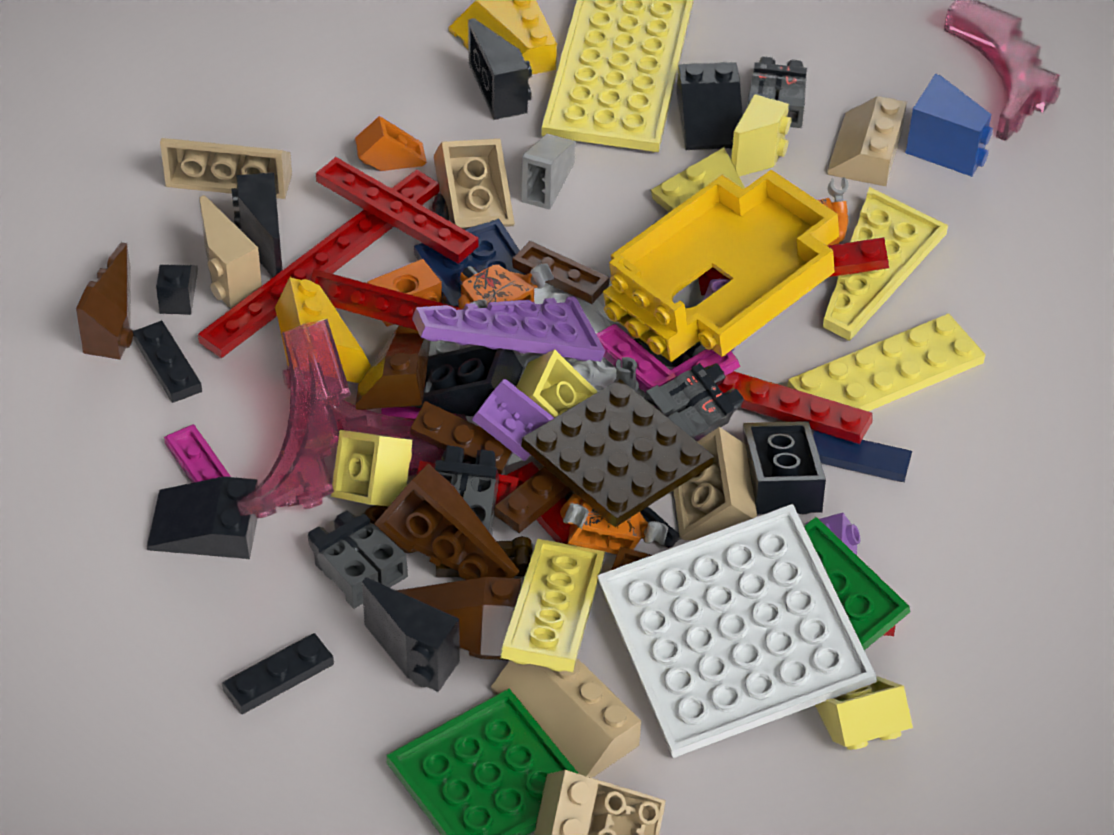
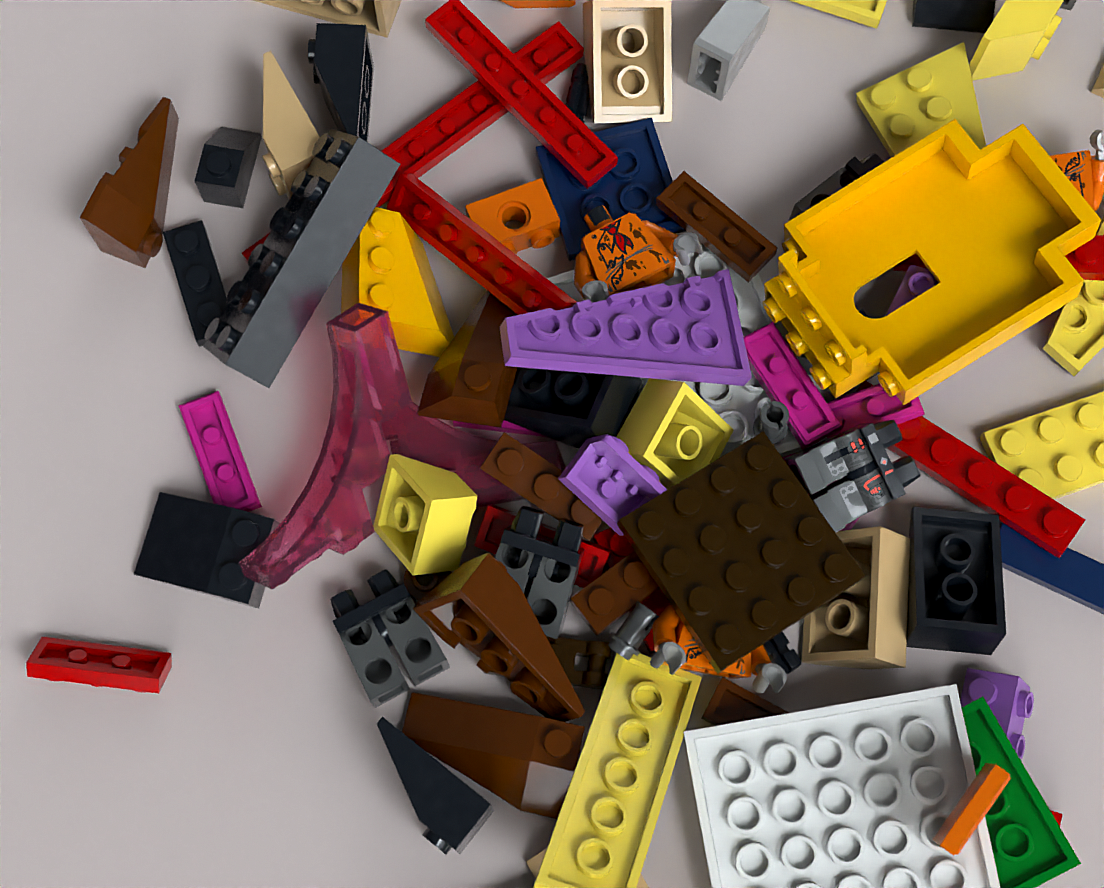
camera: 10 degrees right, 25 degrees up
black plate [222,633,334,715] -> none
none -> red plate [26,636,172,694]
none -> black brick [203,129,400,388]
none -> dark grey pin [607,601,659,661]
none -> orange tile [932,763,1011,856]

